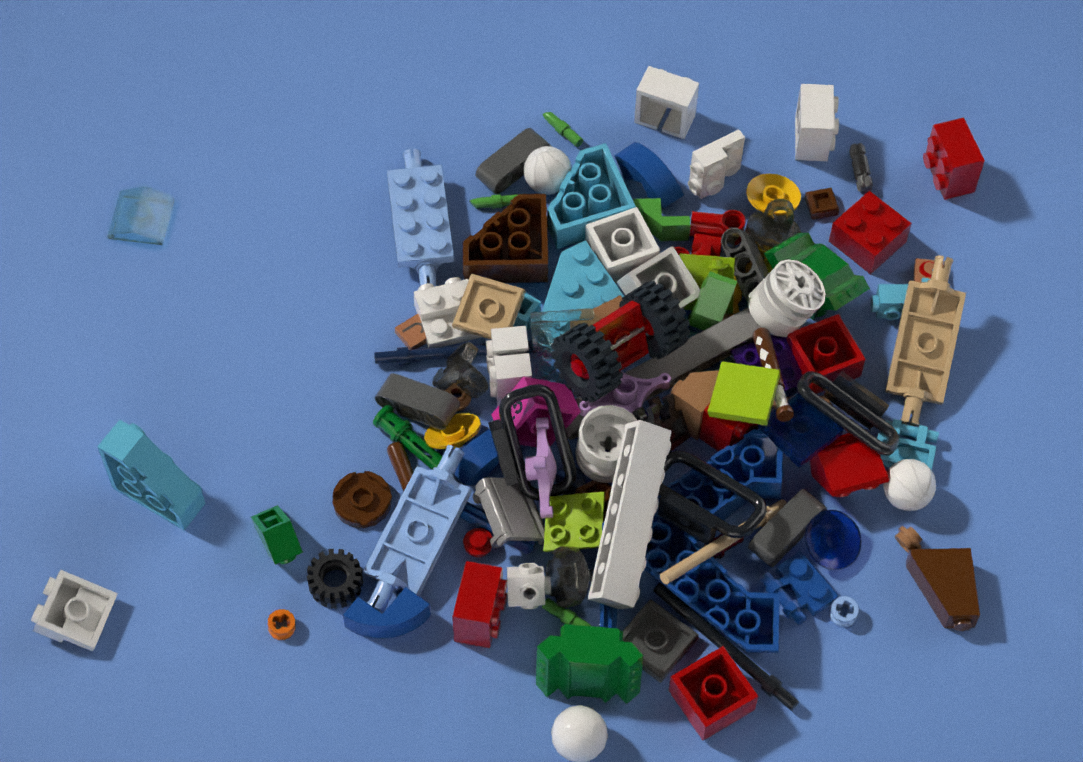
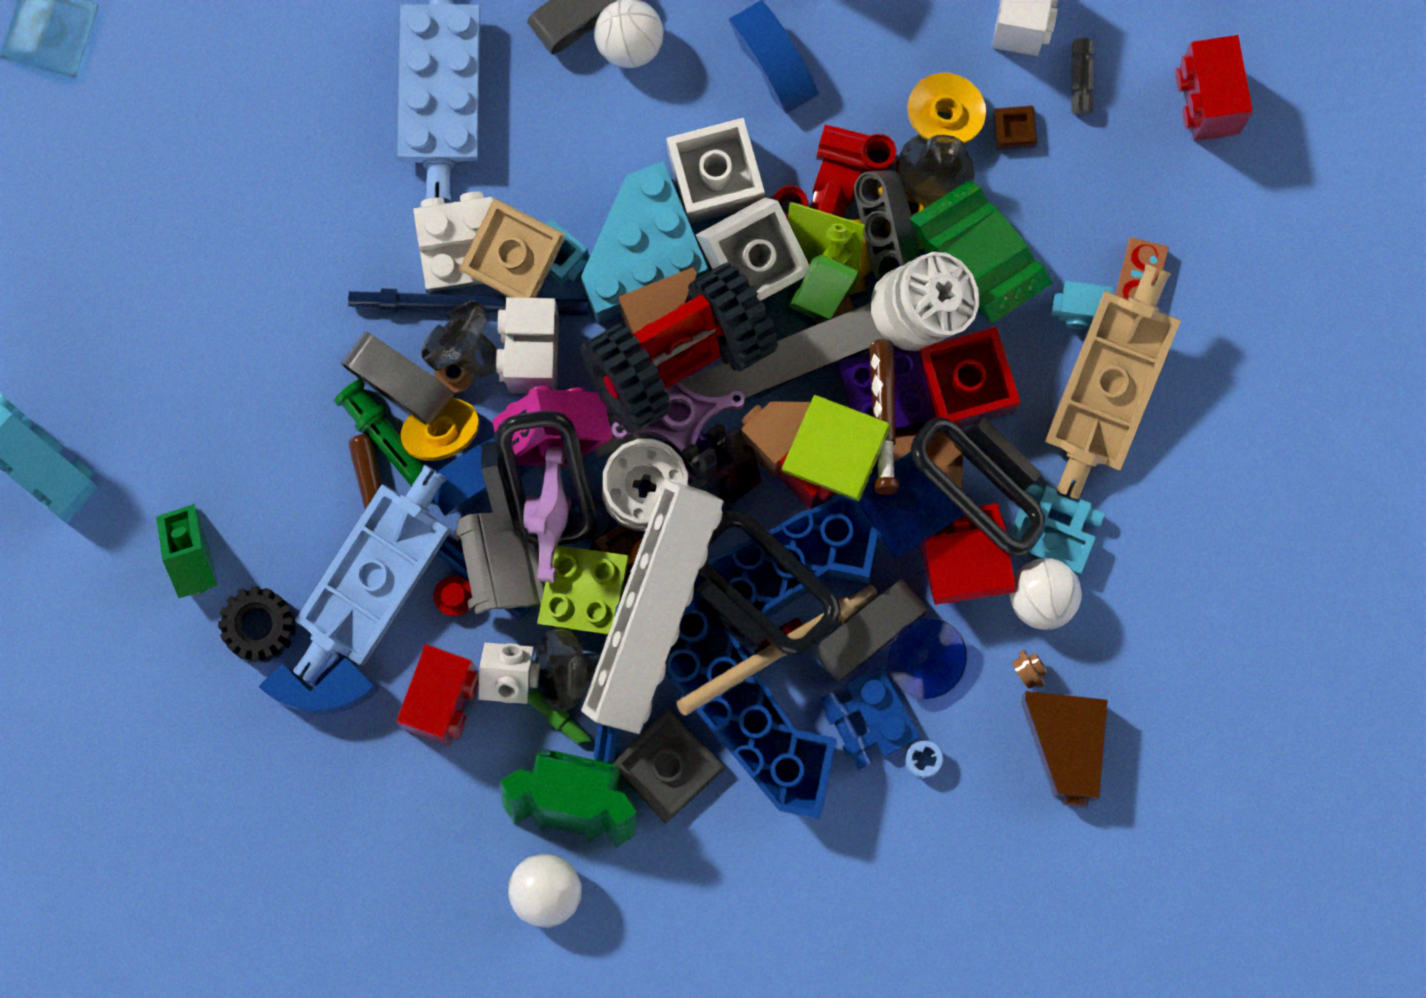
camera: 10 degrees right, 20 degrees up
orange bush [268,609,295,640] -> none
reddish brown tile [332,471,392,528] -> none
nougat tile [395,314,427,350] -> none
reddish brown brick [463,194,548,283] -> none
bright green piece [469,194,518,209] -> none
clear light blue plate [530,308,595,393] -> none
medium azure brick [547,143,636,249] -> none
bright green slope [633,198,690,241] -> none
black bar [653,583,799,711] -> none
red brick [668,646,759,741] -> none
white plate [688,129,745,199] -> none
red brick [829,191,912,275] -> none

